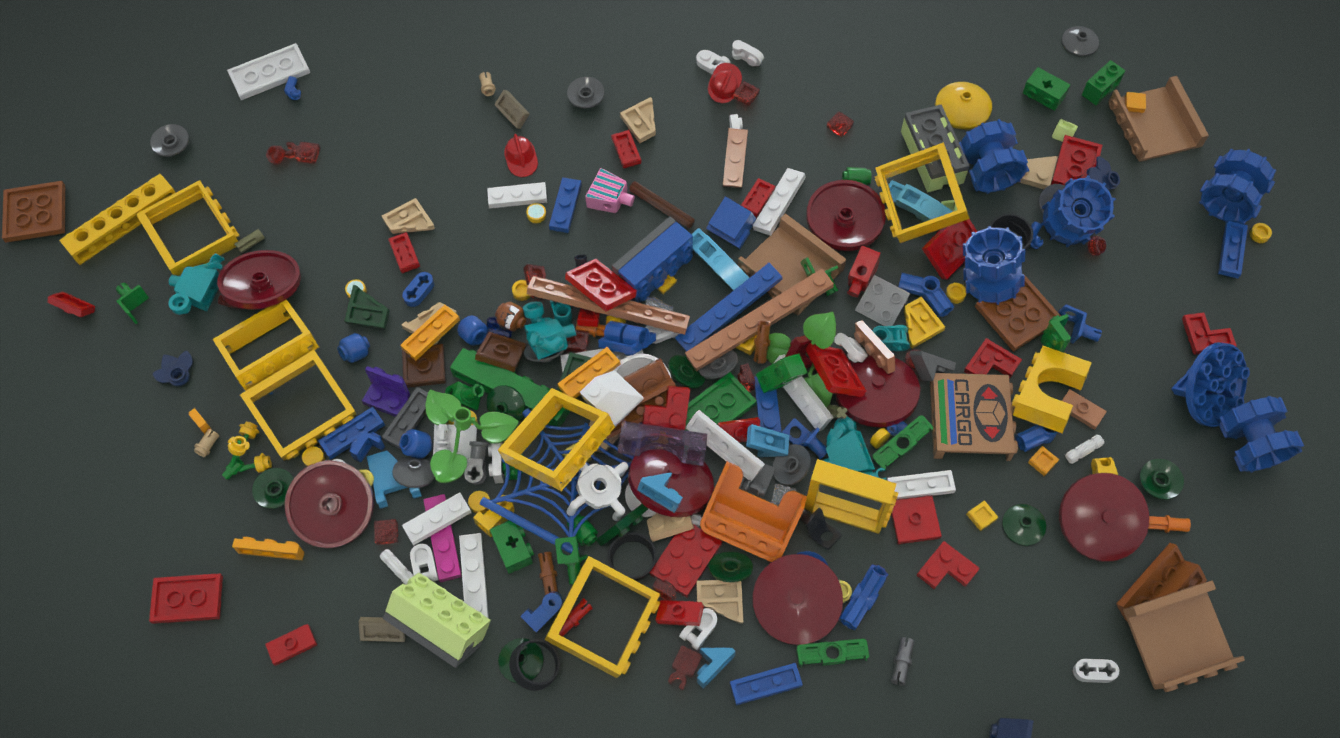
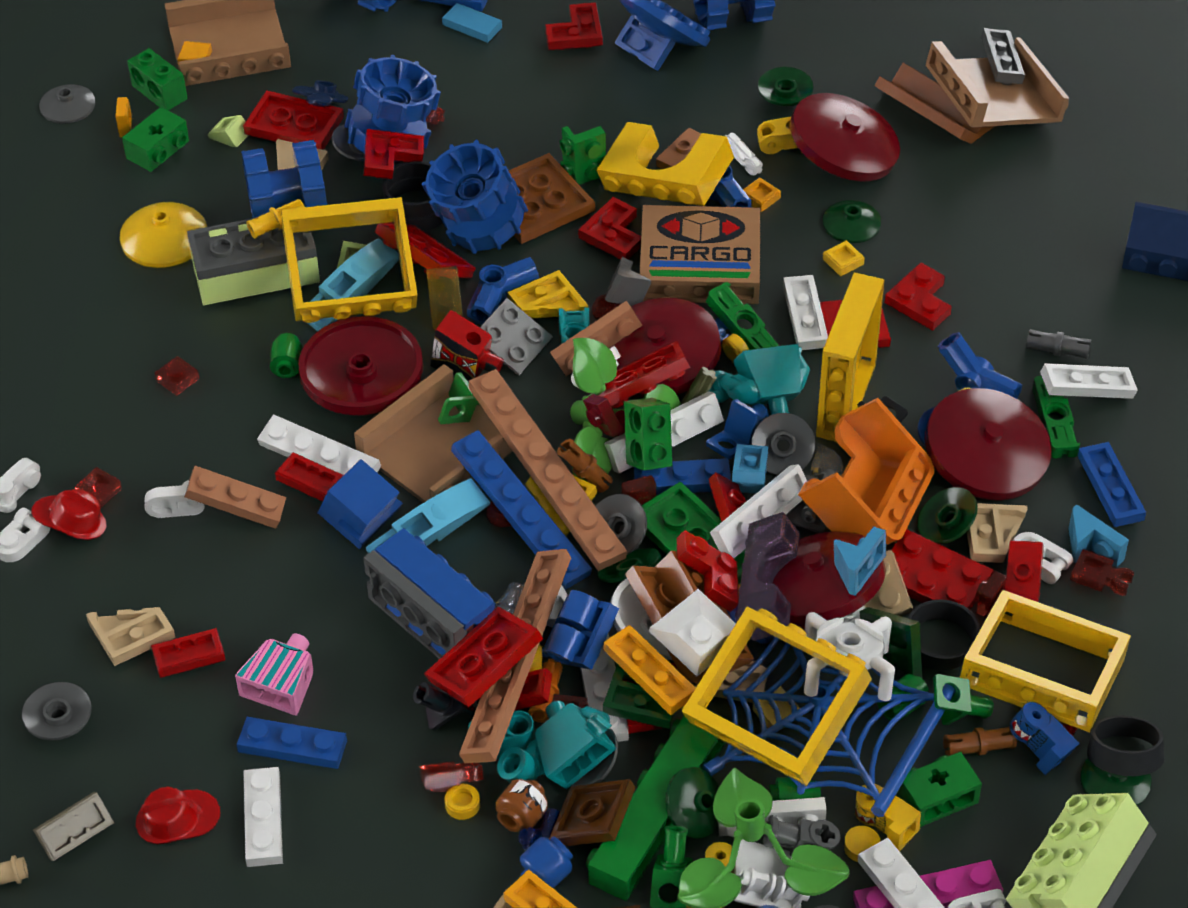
camera: 90 degrees left, 15 degrees down
white plate [459,533,489,618] -> none
tile [526,203,546,223] -> none
reddish brown axle [629,181,695,228] -> none
yellow tile [945,283,967,304] -> none
blue bracket [1058,305,1102,344] -> none
white beam [1073,659,1119,683] -> none
orange axle [1148,515,1191,533] -> none
none -> light orange tile [115,97,132,137]
none -> yellow axle [246,199,305,239]
none -> red plate [363,129,424,179]
none -> clear yellow slope [426,266,463,329]
none -> dark azure tile [442,3,502,43]
none -> dark grey plate [981,28,1025,85]
none -> white plate [1040,363,1138,399]

